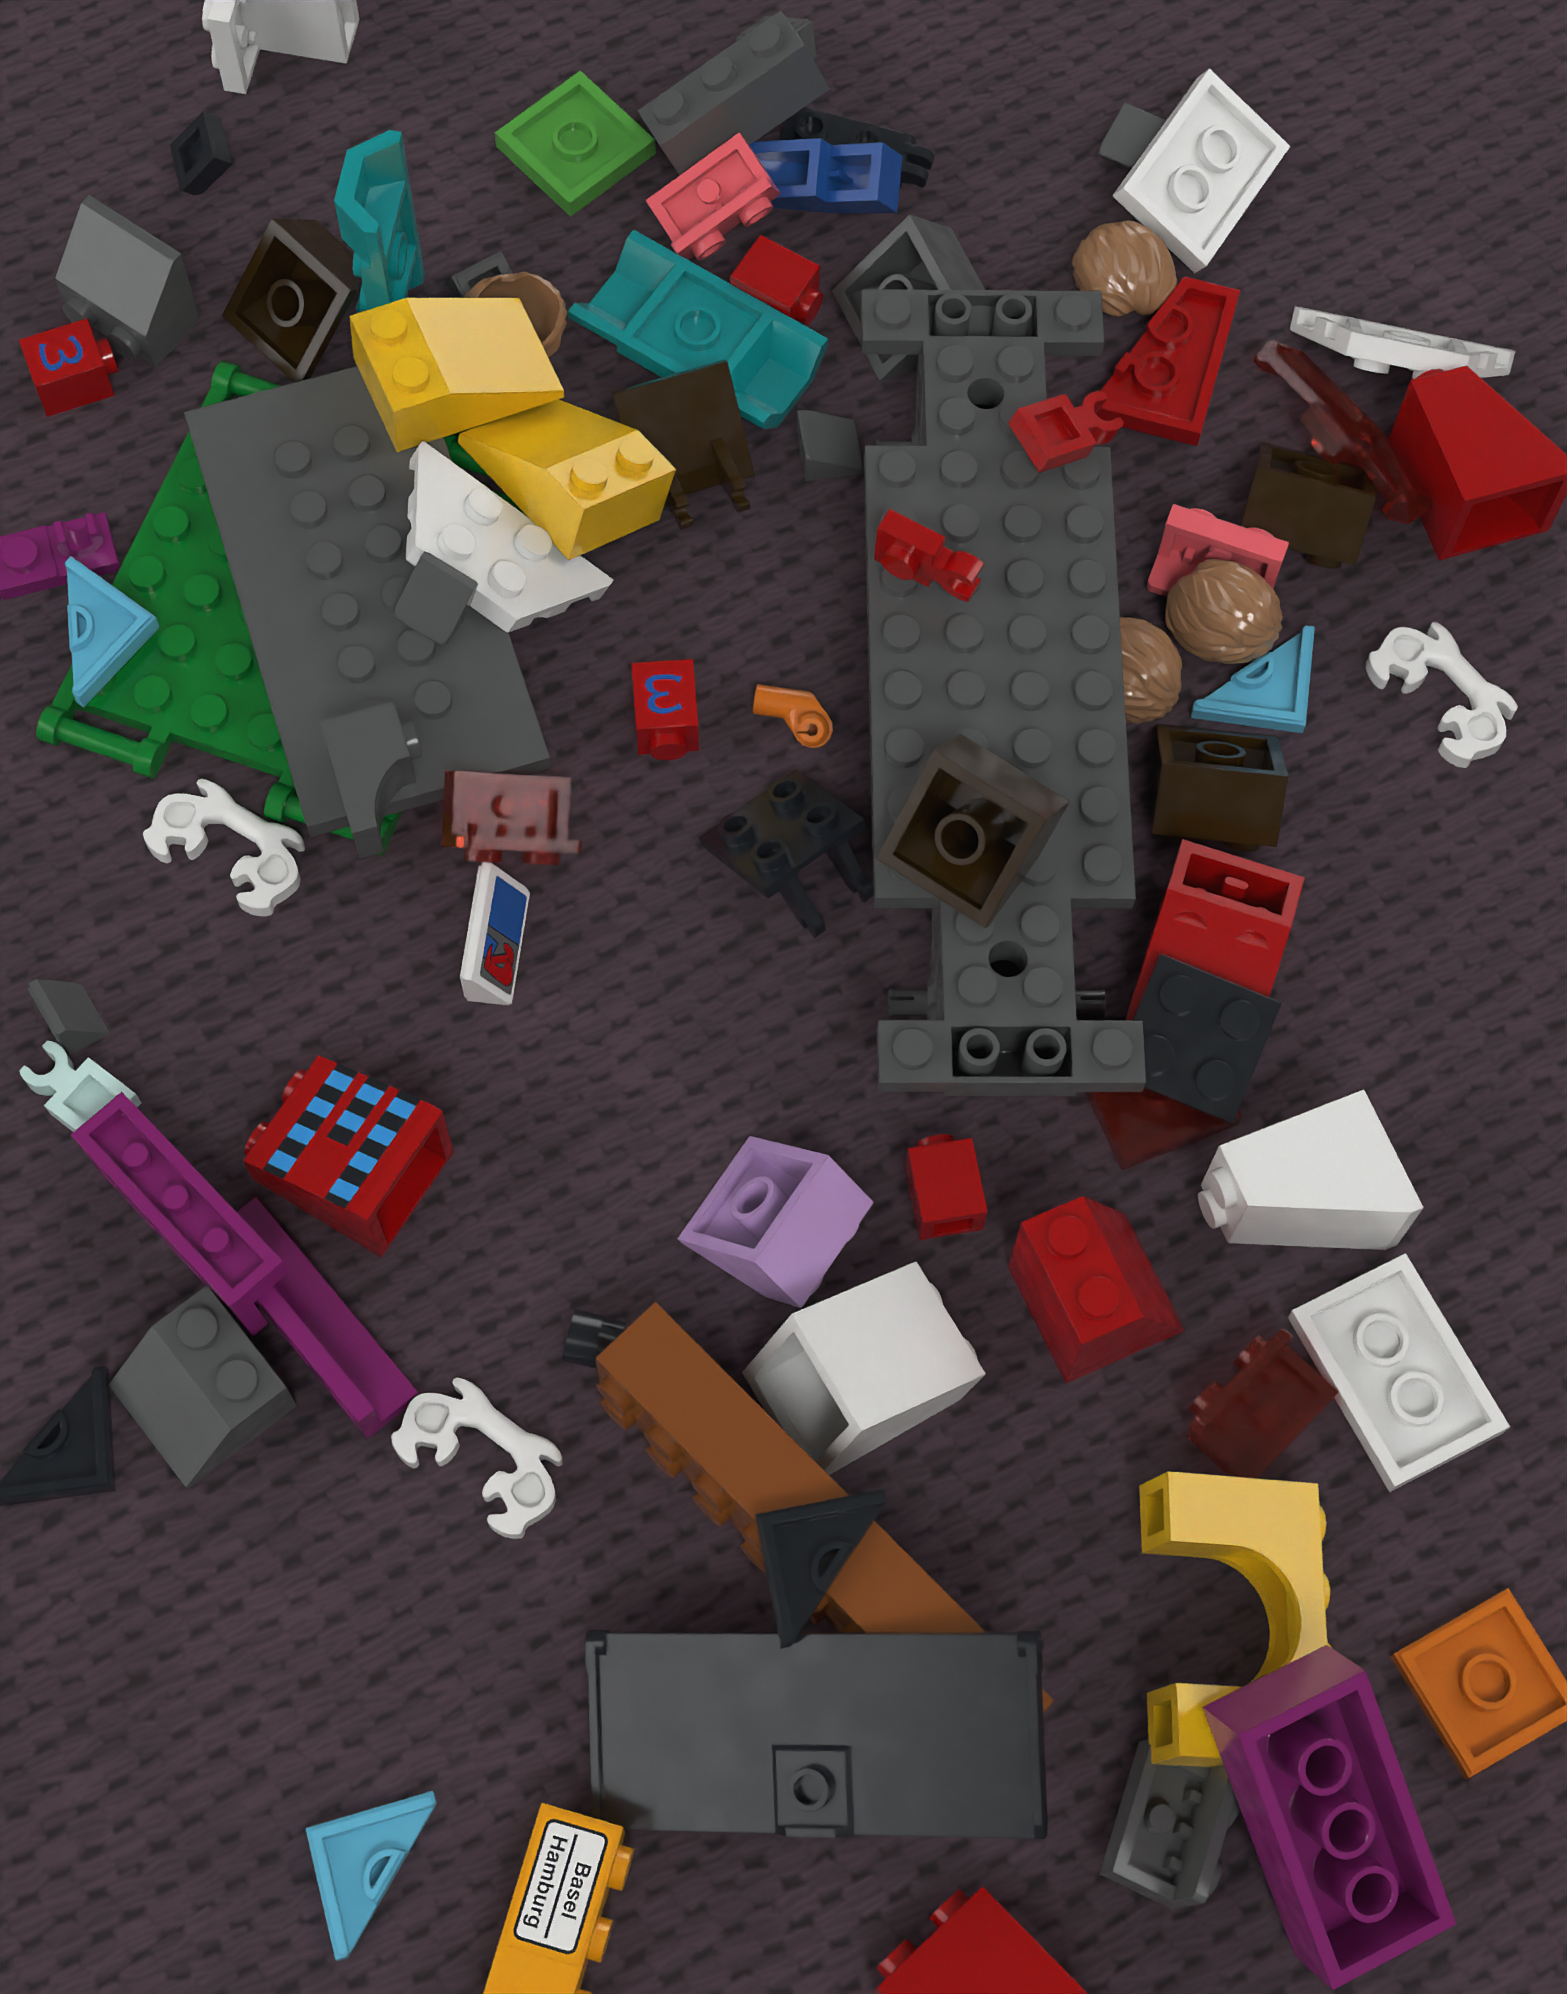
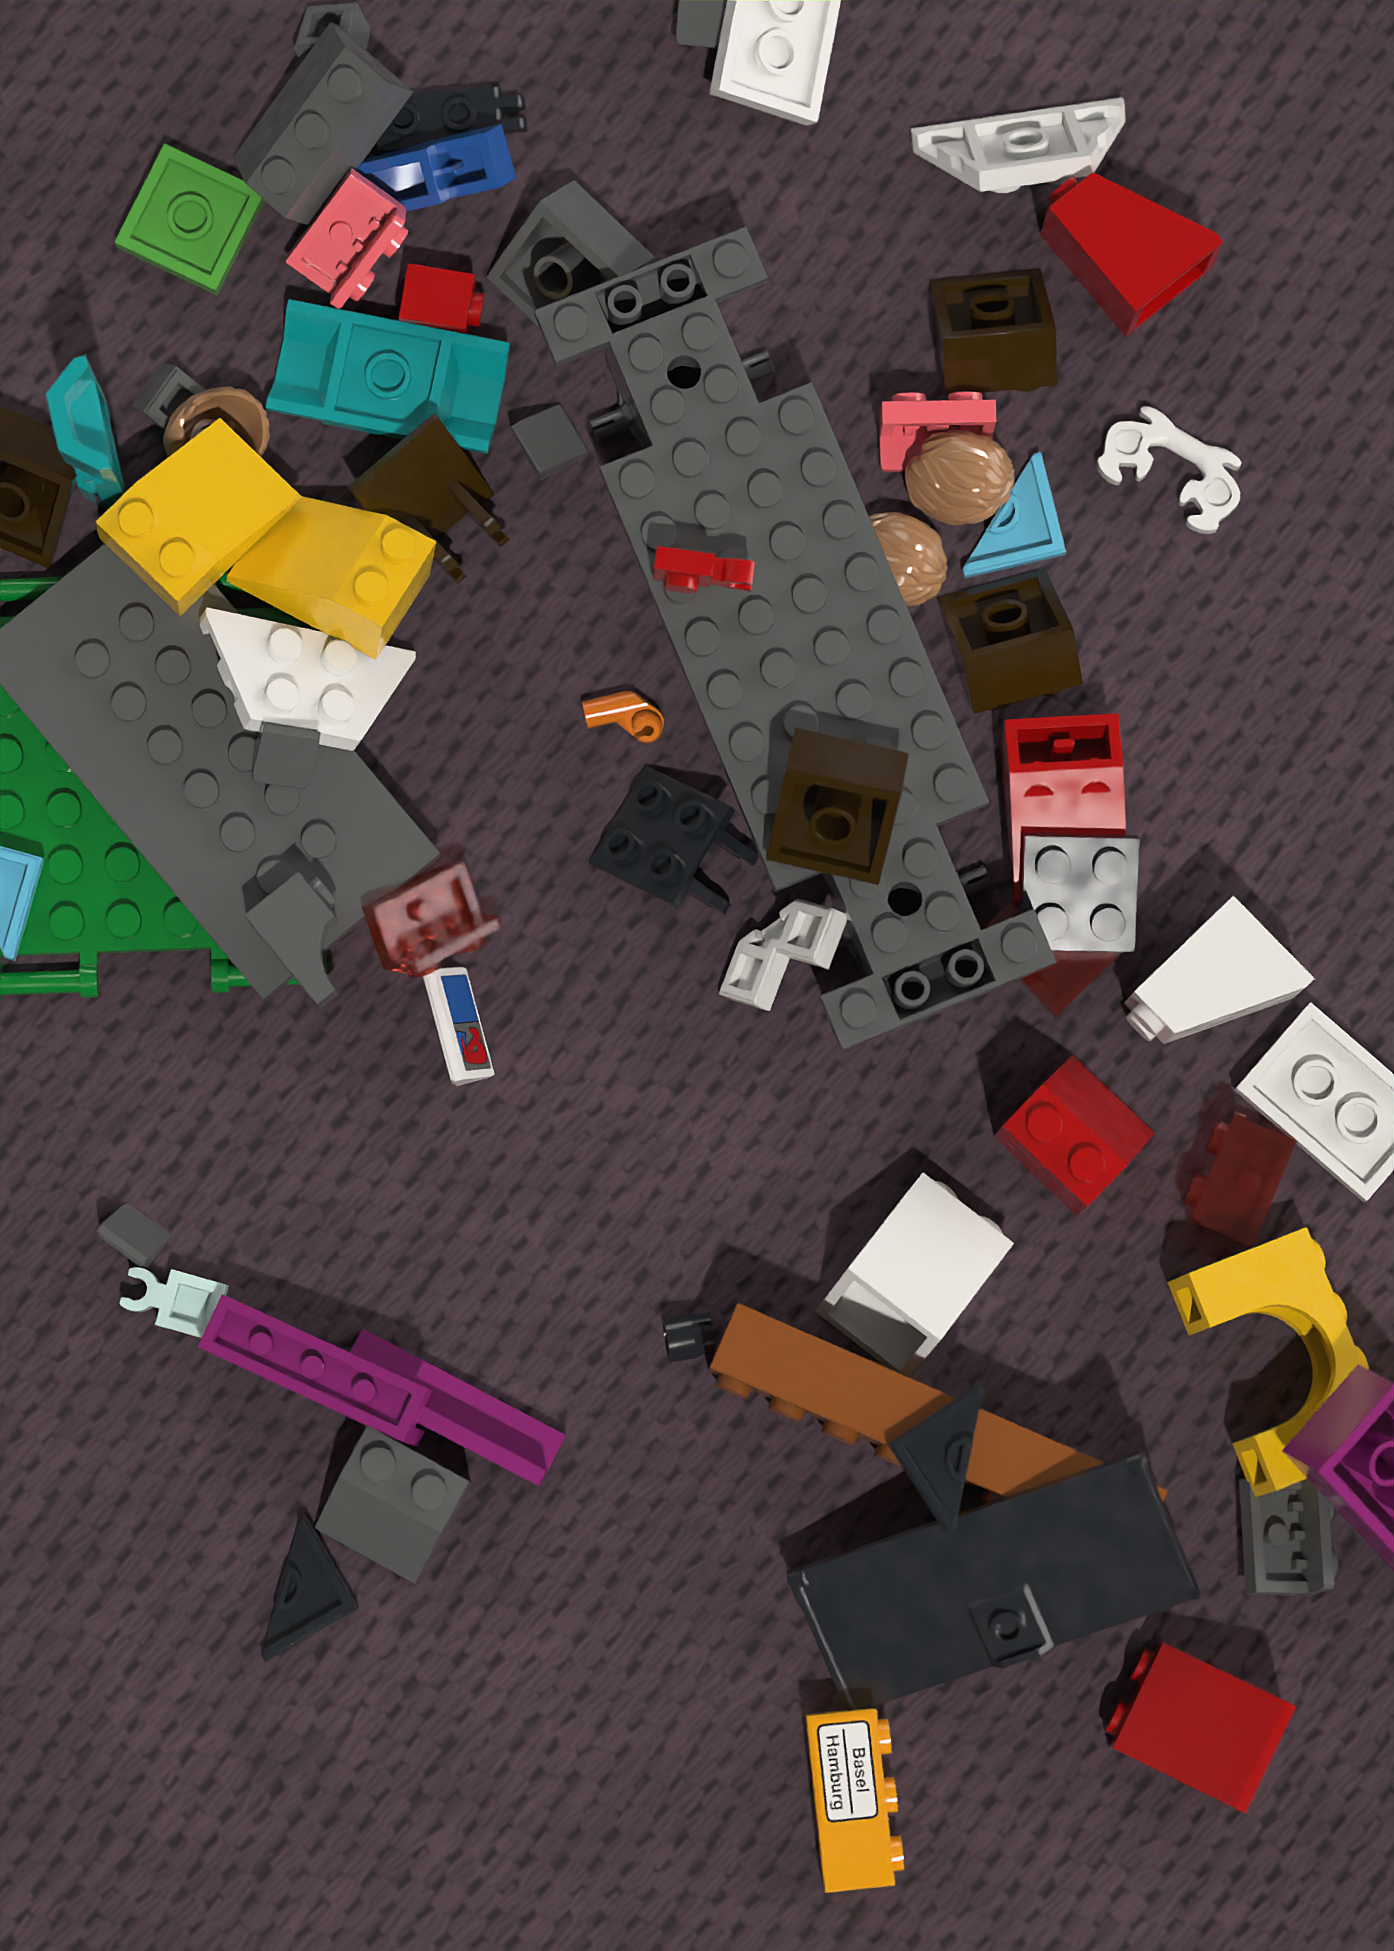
camera: 25 degrees left, 15 degrees up
white helmet [143,779,305,916] -> none
red slope [243,1055,454,1258] -> none
medium azure tile [306,1791,437,1961] -> none
white helmet [391,1378,563,1539] -> none
red brick [631,659,699,760] -> none
lavender slope [677,1136,874,1308] -> none
red brick [905,1134,988,1240] -> none
red plate [1008,391,1124,473] -> none
medium nougat hair [1072,221,1177,317] -> none
red wing [1095,276,1240,446] -> none
clear red plate [1253,340,1433,524] -> none
none -> white tile [719,899,847,1011]

